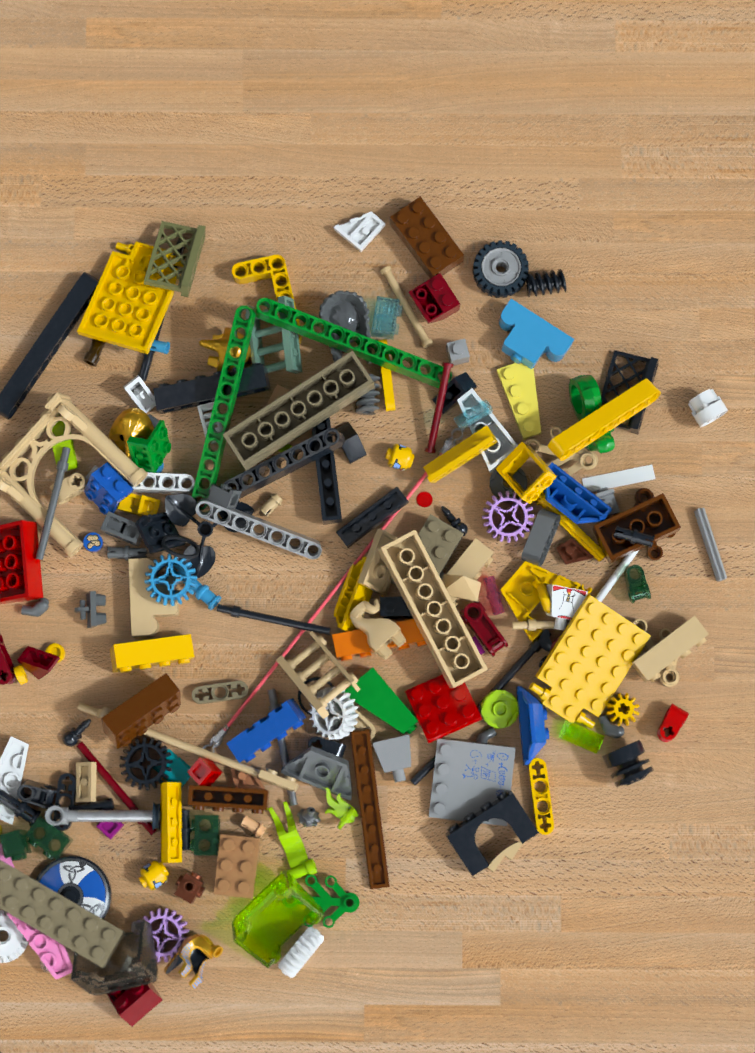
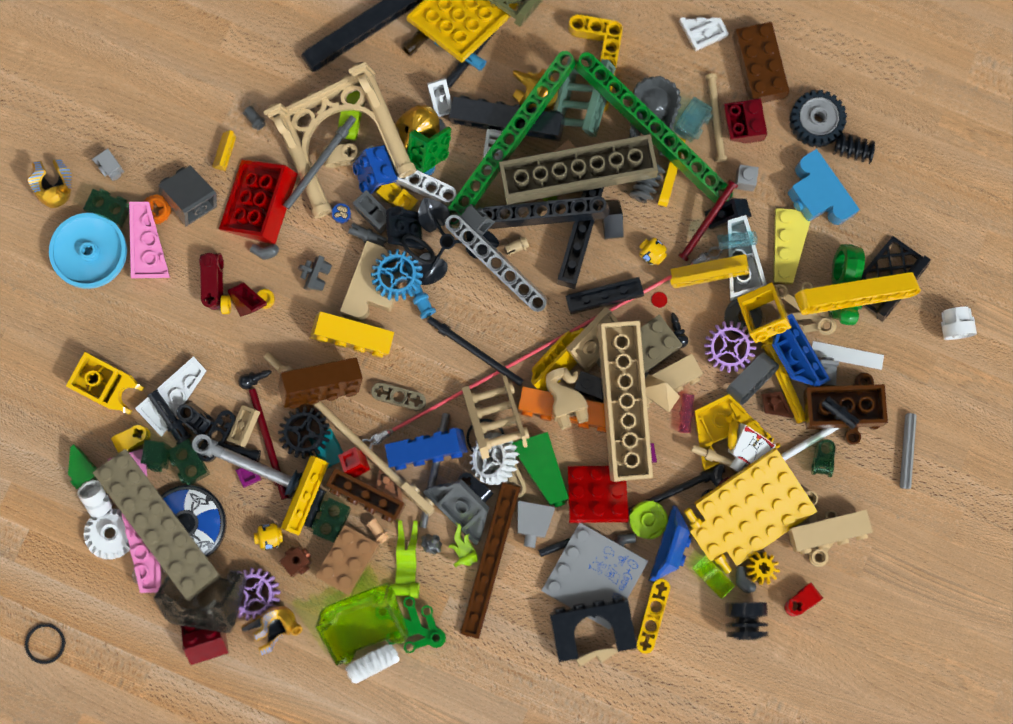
camera: 20 degrees right, 0 degrees up
dark red piece [460,601,509,657] -> none

